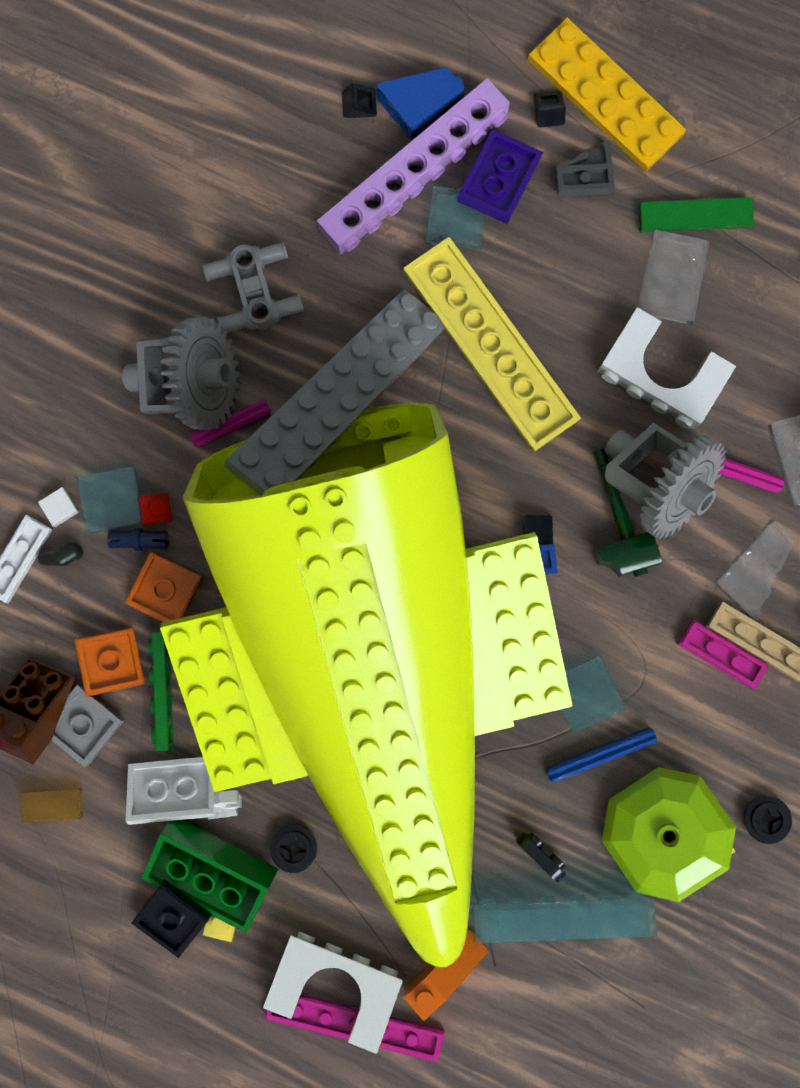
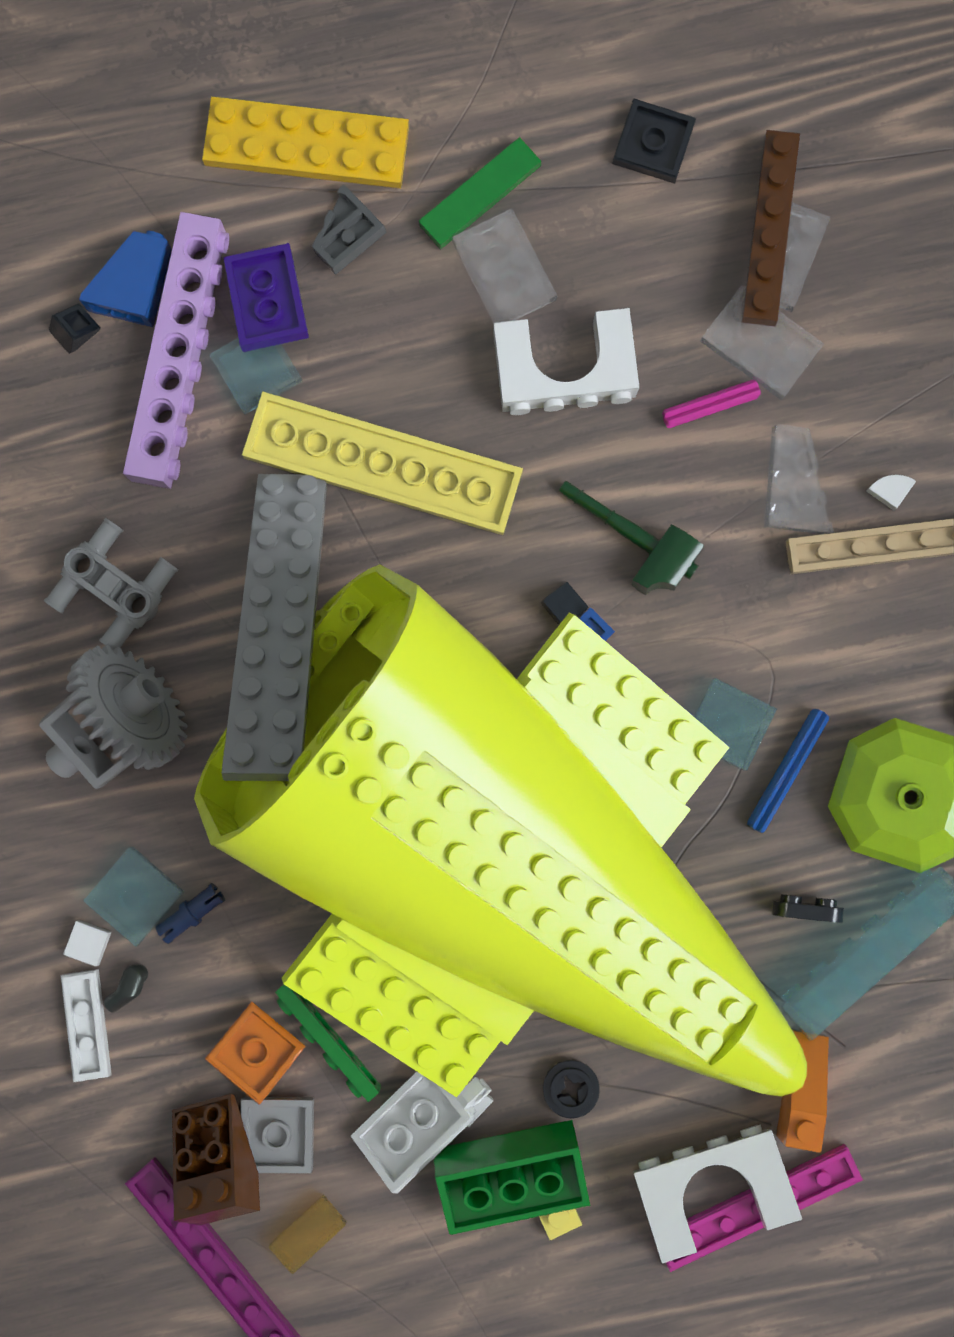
camera: 40 degrees left, 0 degrees up
orange plate [124,551,203,622] -> none
black tile [131,879,212,958] -> none
red plate [137,493,173,526] -> none
dark pink axle [190,400,271,448] -> none
black slope [534,91,566,128] -> none
light grey piece [605,422,726,539] -> none
dark pink tile [677,620,769,690] -> none

